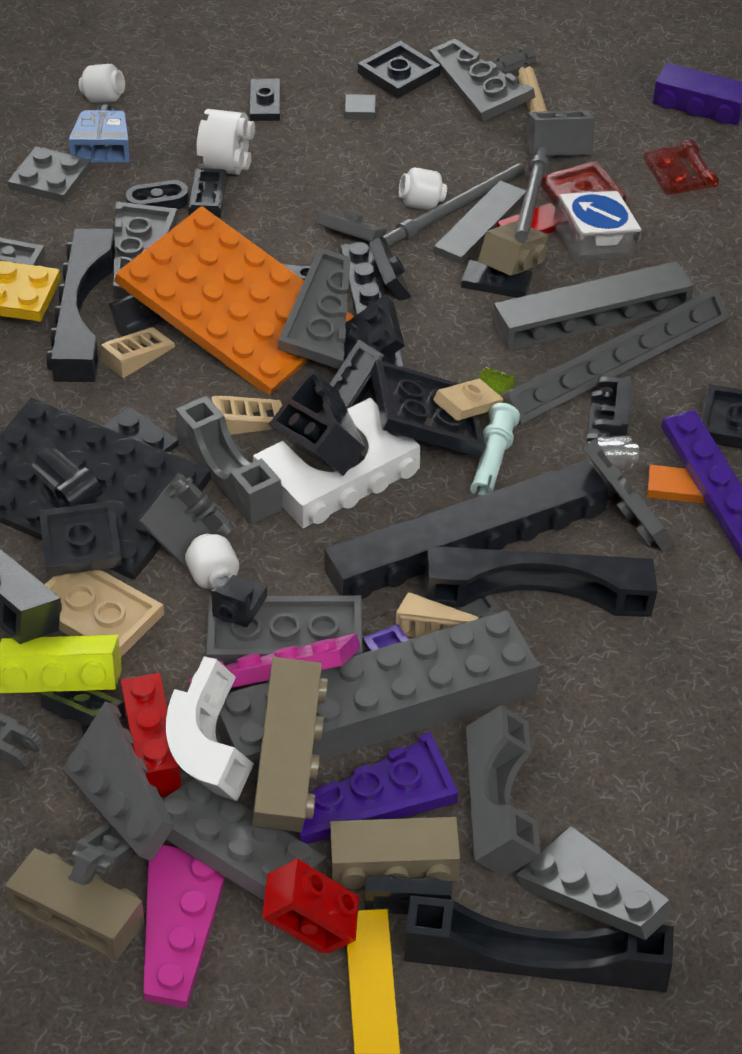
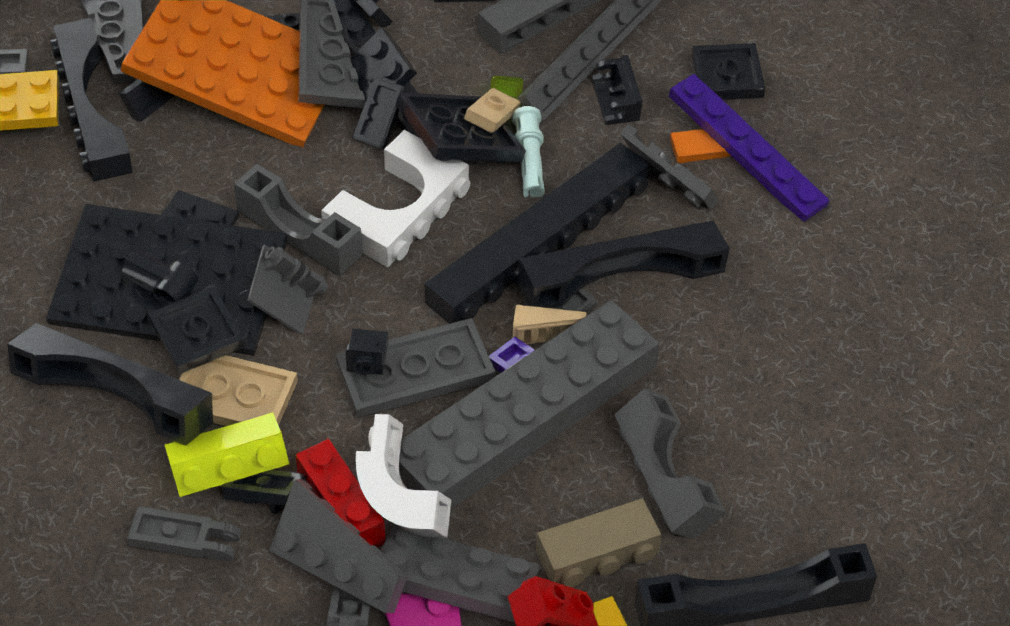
camera: 20 degrees left, 5 degrees up
tan slope [100,327,175,378] -> none
white head [185,534,239,589] -> none
dark pink wing [189,633,361,688] -> none
tan slope [211,396,282,435] -> none
dark tan brick [252,657,328,832] -> none
black wedge [268,369,365,476] -> none
dark purple wing [296,731,458,844] -> none
black plate [365,875,452,914] -> none
wing [516,826,674,940] -> none
clear brick [587,436,639,473] -> none

